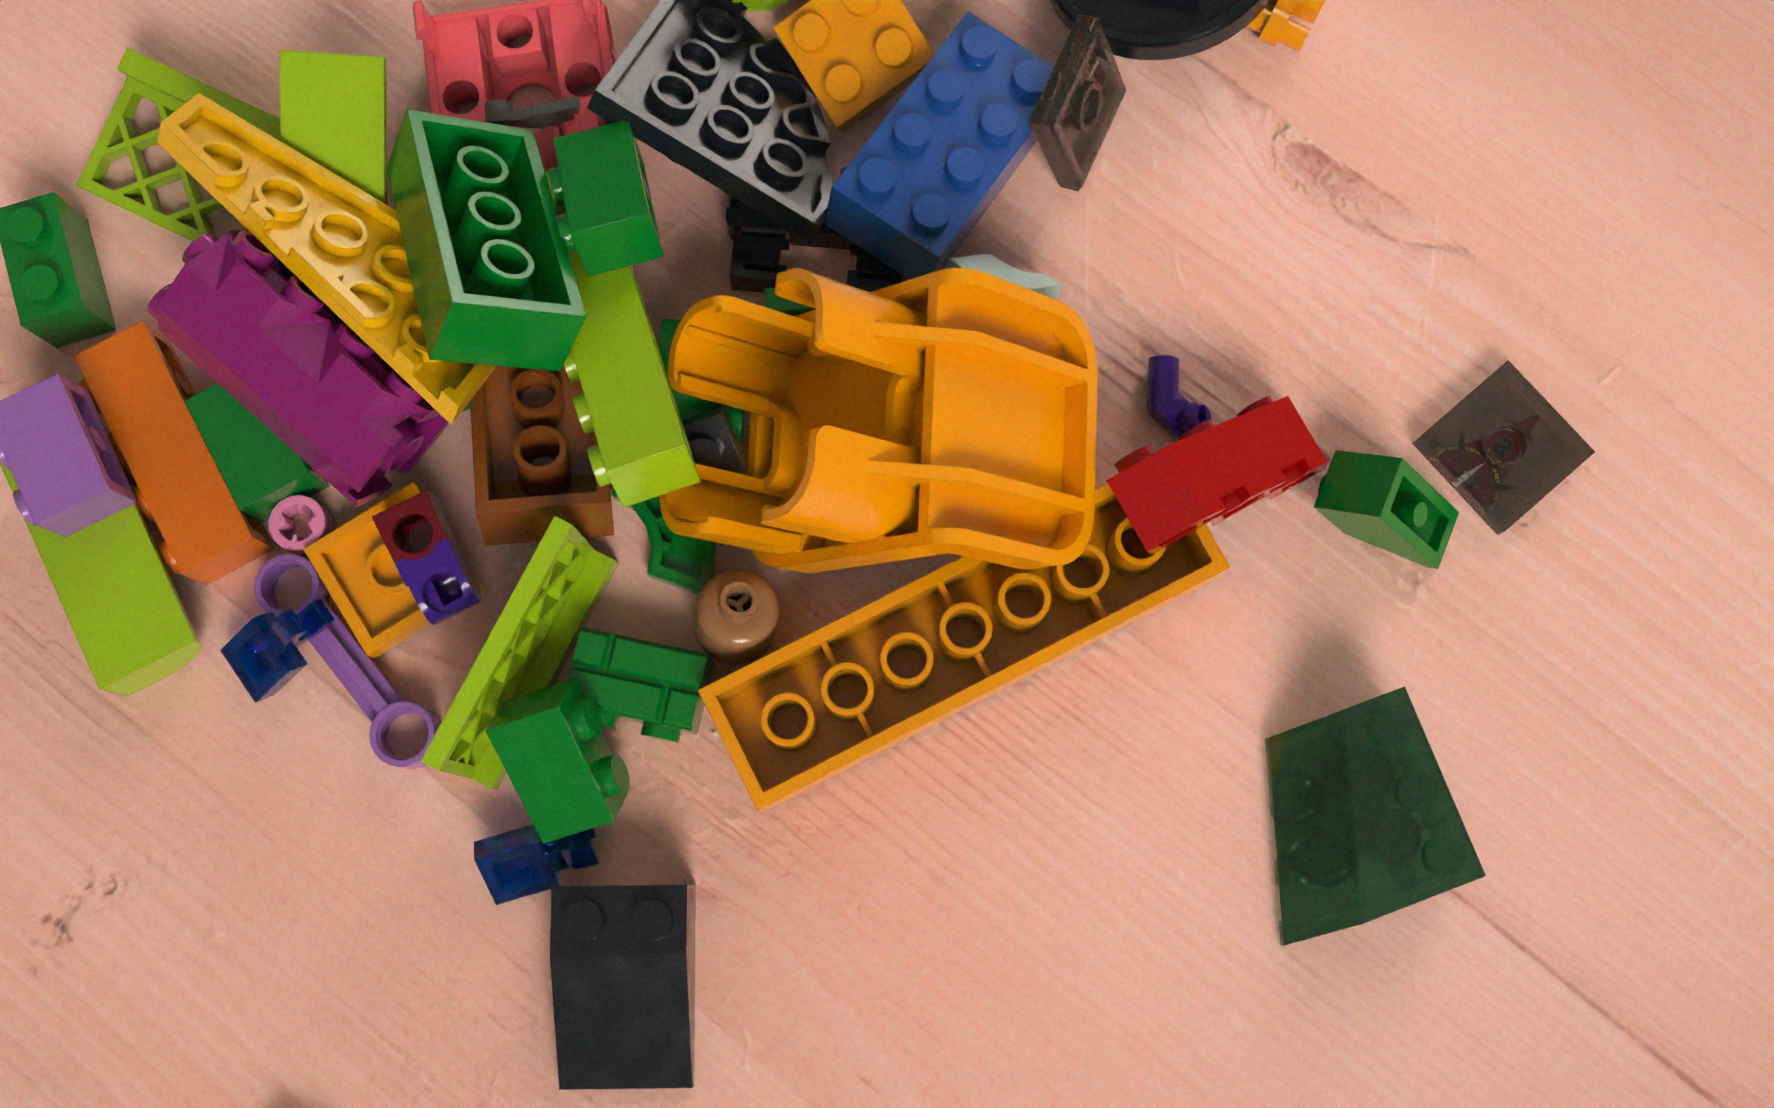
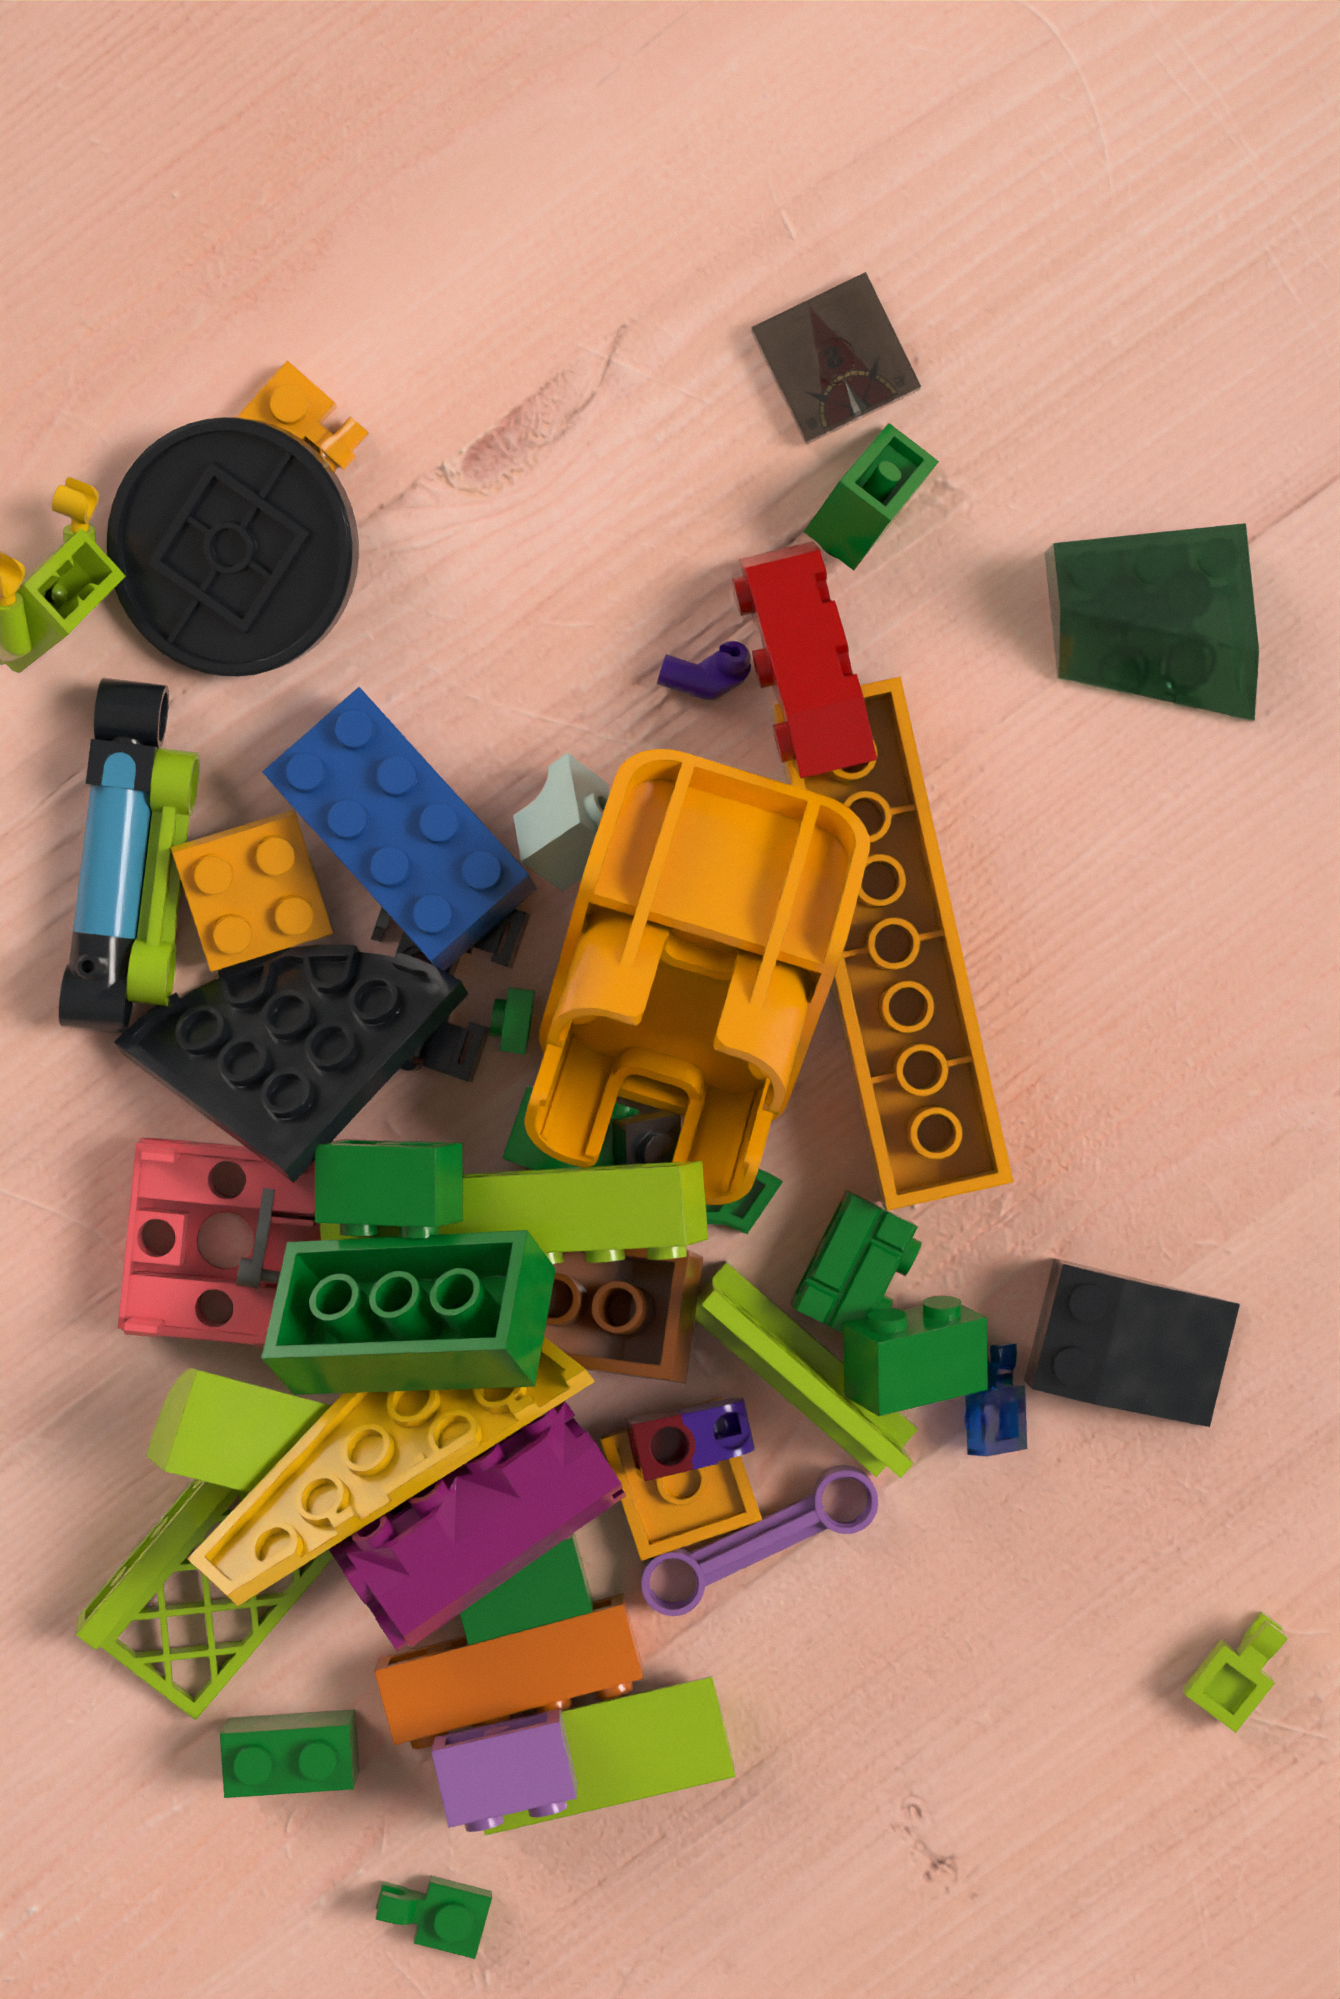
camera: 70 degrees left, 10 degrees up
clear blue plate [220,599,335,703] -> none
bright pink bush [268,495,335,556] -> none
medium nougat head [693,570,780,665] -> none
clear smoke tile [1028,14,1127,192] -> none

